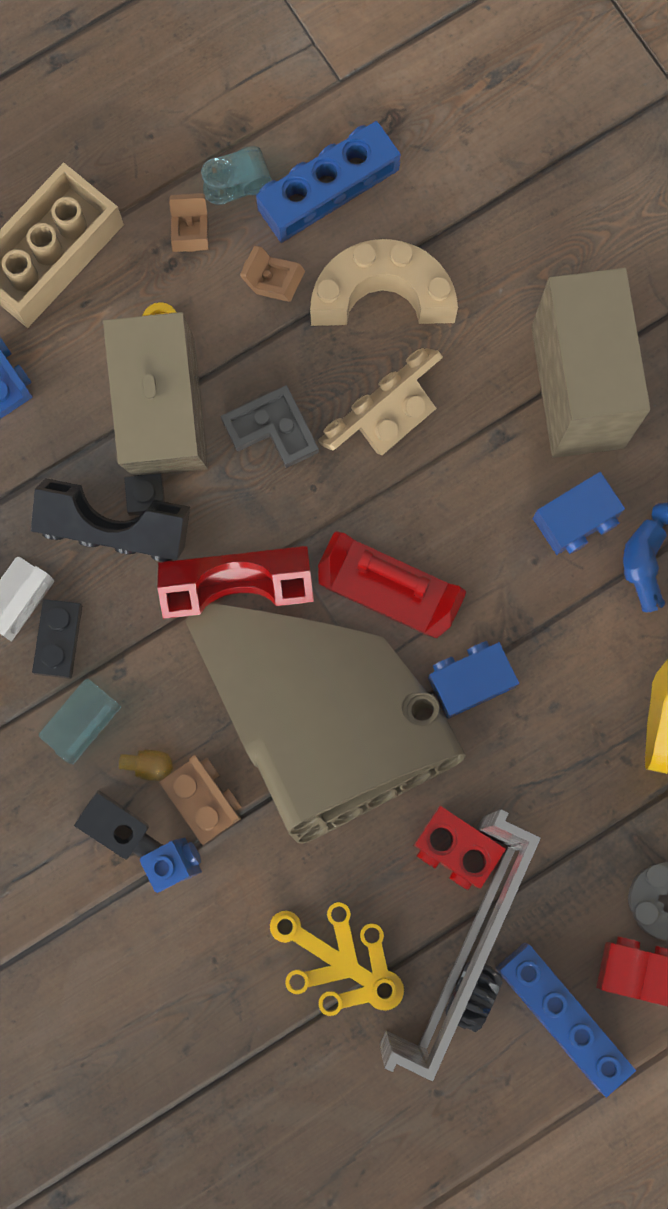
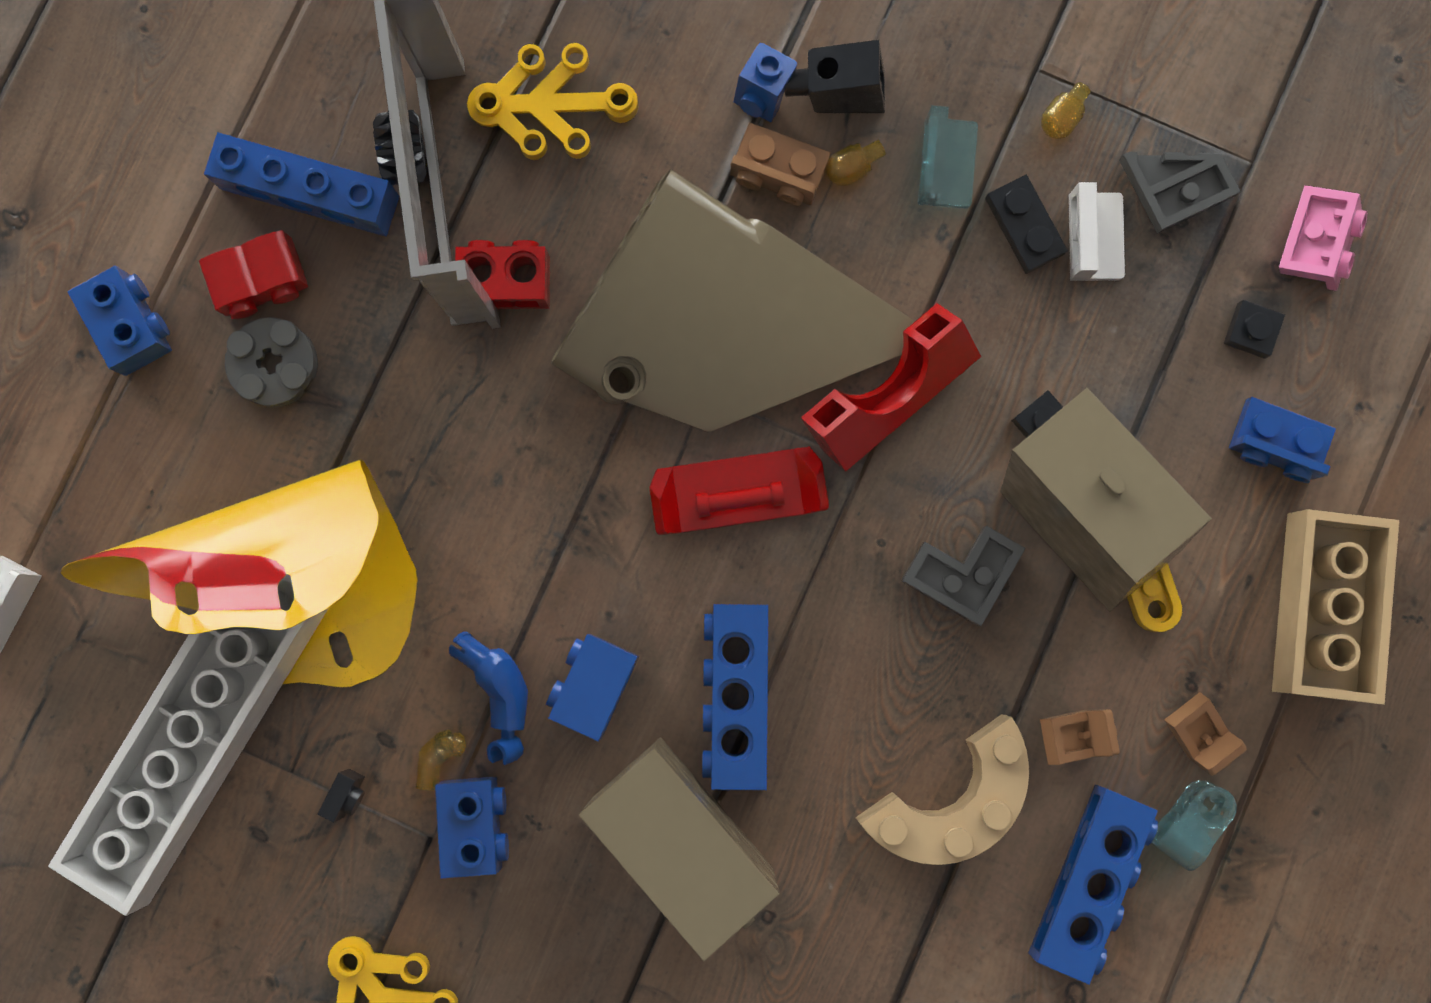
camera: 145 degrees right, 5 degrees up
black arch [31,478,190,562] -> none
tan bracket [318,348,443,455] -> none
blue brick [428,641,519,719] -> none
none -> blue brick [702,604,768,790]

